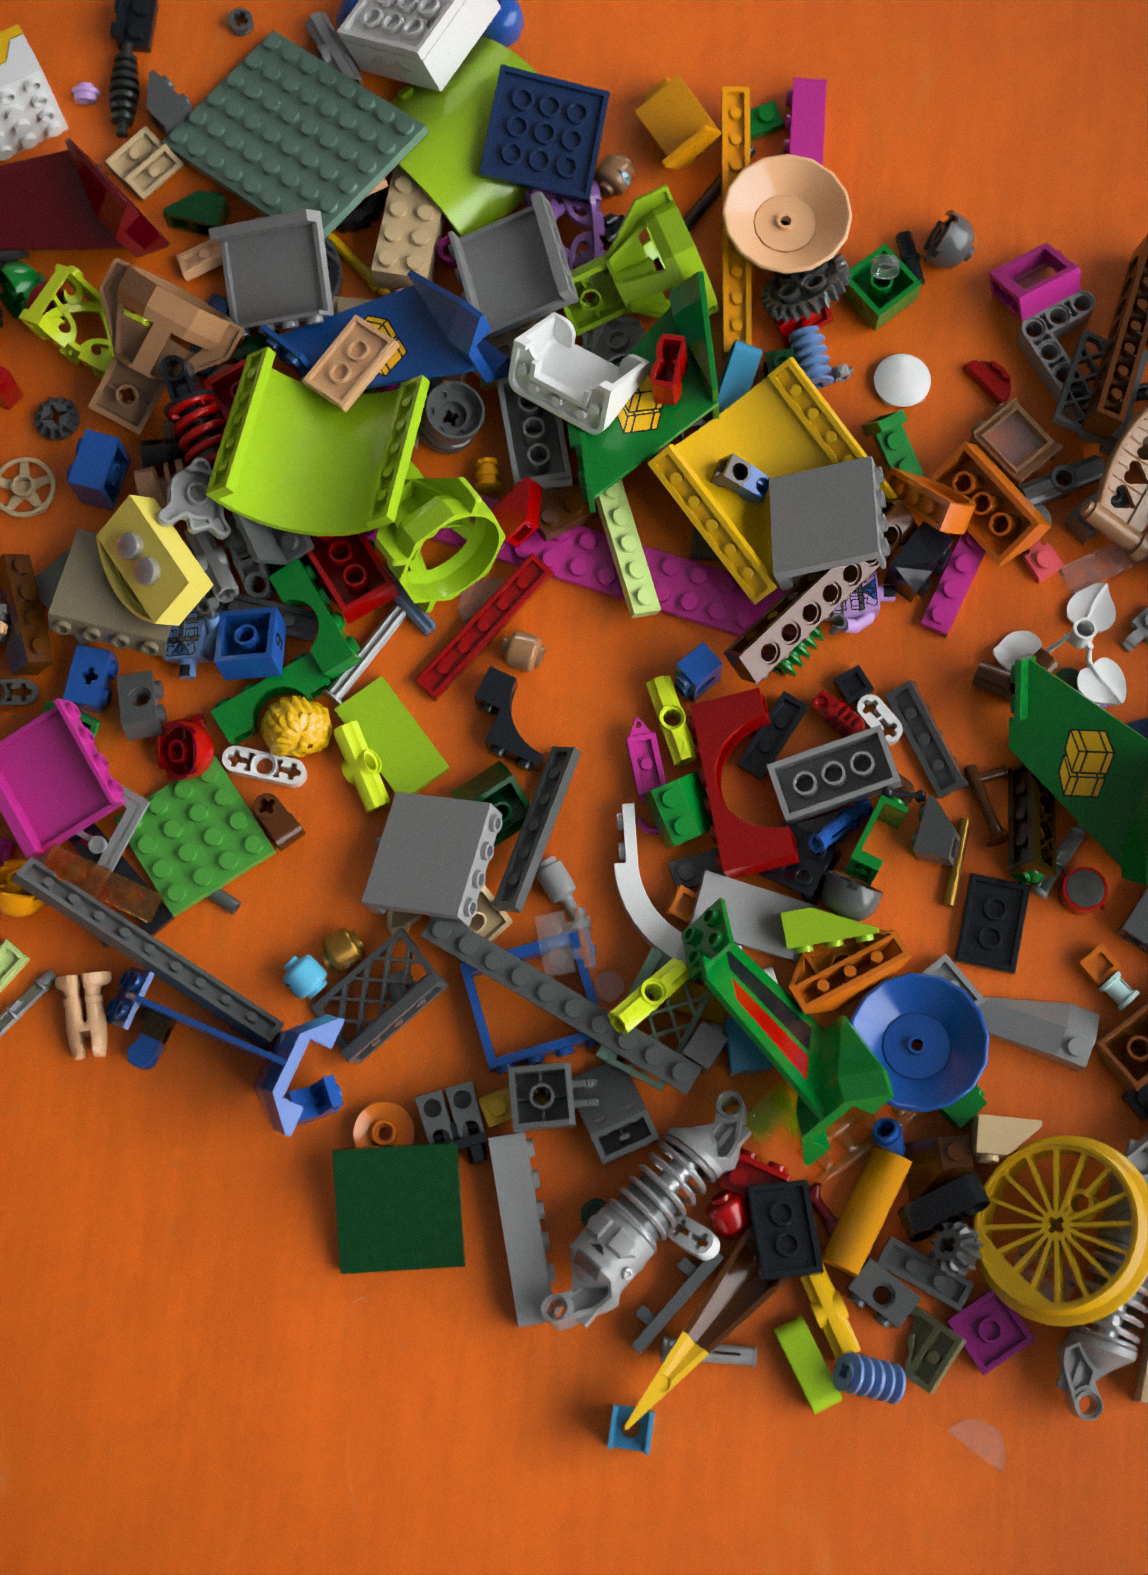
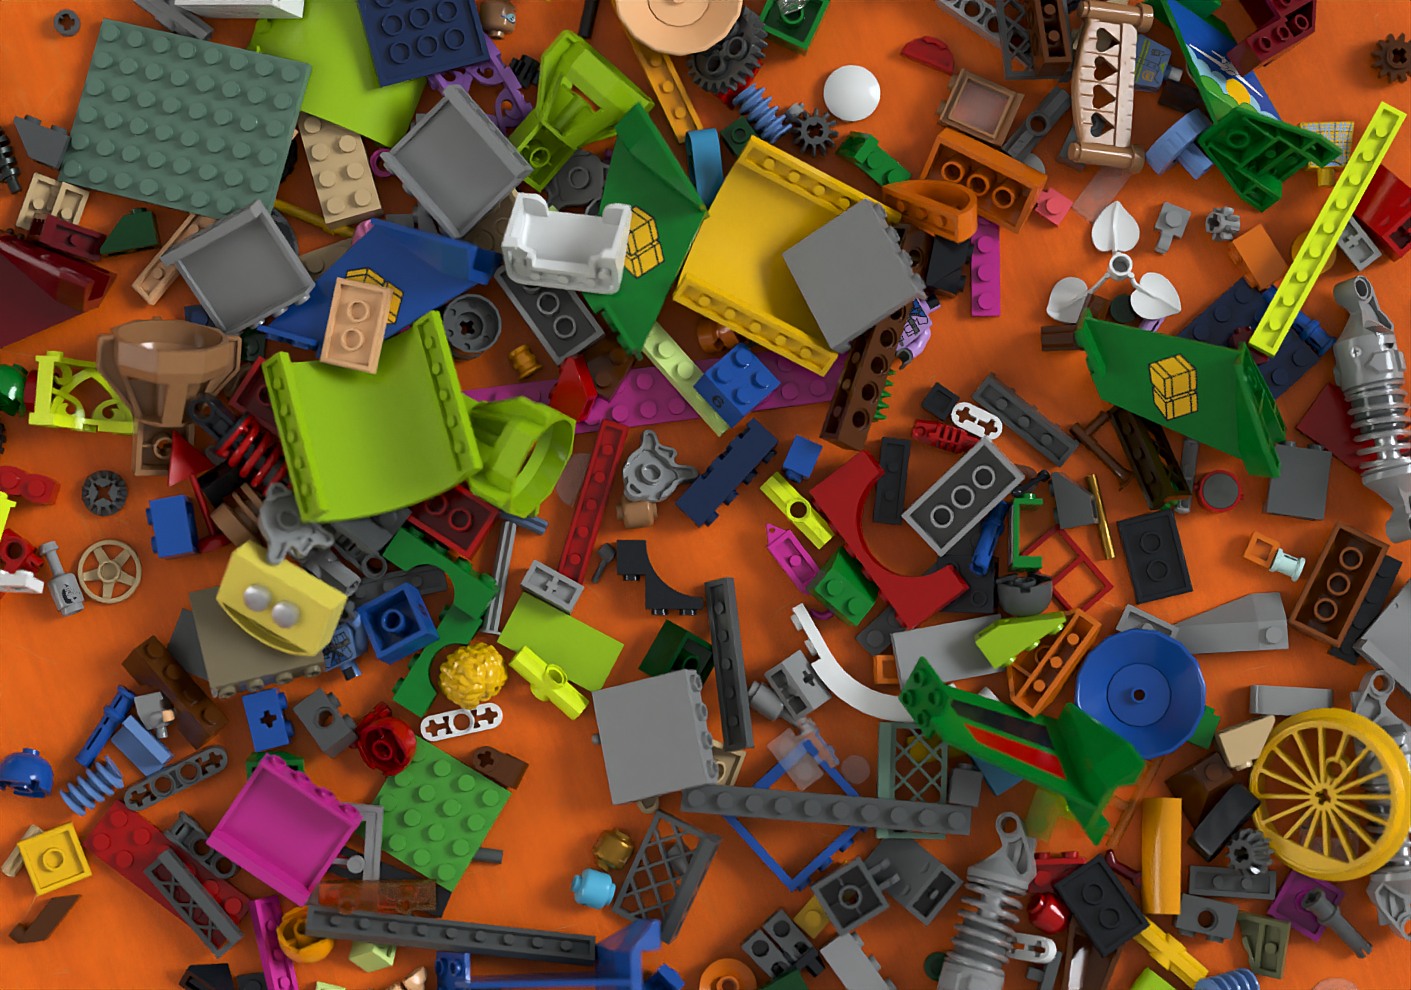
camera: 35 degrees left, 10 degrees up
neon yellow piece [607,957,690,1035] -> none
red brick [650,334,688,406] -> none
leg [710,453,770,504] -> none
blue cone [872,1117,906,1156] -> none
none -> dark red bracket [26,213,107,262]
none -> red piece [167,431,232,553]
none -> yellowish green panel [348,941,397,972]
none -> light grey hinge [520,559,584,616]
none -> dark grey hand [591,543,616,583]
none -> light grey tile [622,430,699,502]
none -> dark blue wedge [675,418,778,528]
none -> blue brick [693,341,781,429]
none -> orange wheel [697,317,749,354]
none -> light grey brick [764,650,832,722]
none -> dark grey gear [790,108,839,158]
none -> red window [1019,524,1114,612]
none -> light grey beam [1249,685,1333,716]
none -> dark grey pin [1301,887,1373,959]

